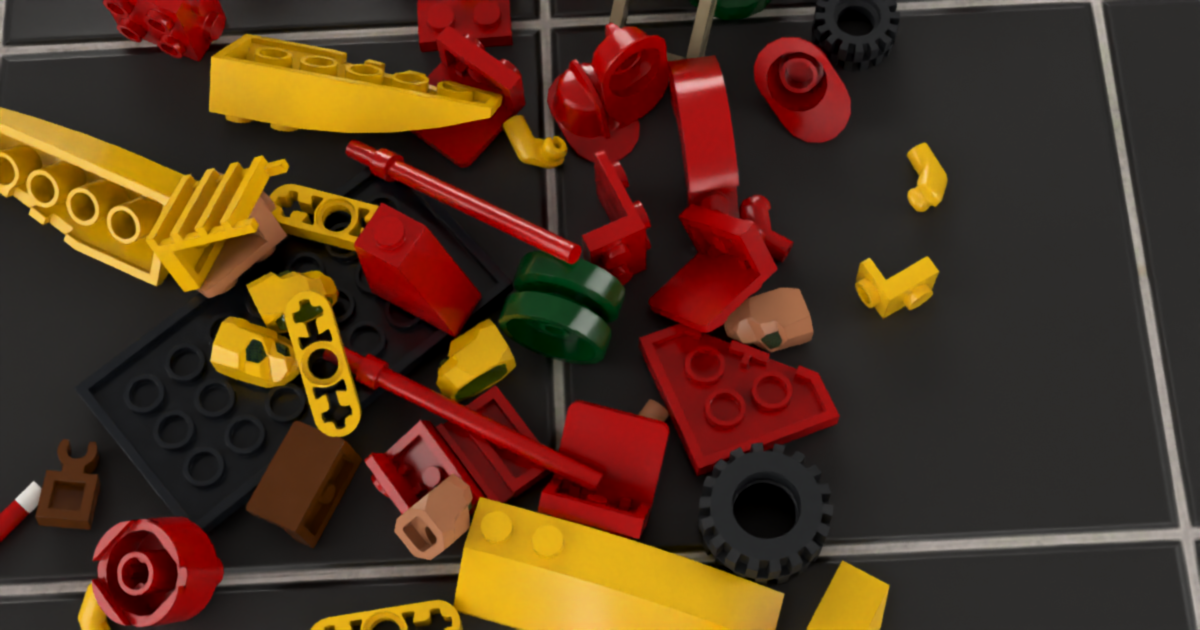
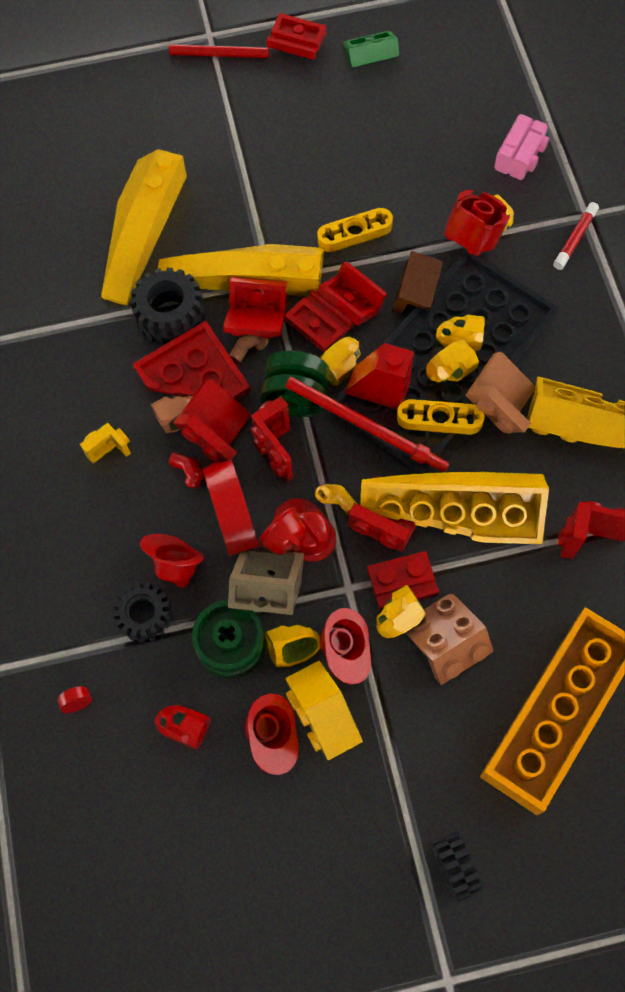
camera: 170 degrees right, 0 degrees up
reddish brown plate [35,439,101,530] -> none
yellow plate [145,155,290,292] -> none
yellow beam [284,291,362,437] -> none
red bar [323,347,604,493] -> none
nougat rock [394,473,473,560] -> none
yellow arm [906,142,948,212] -> none

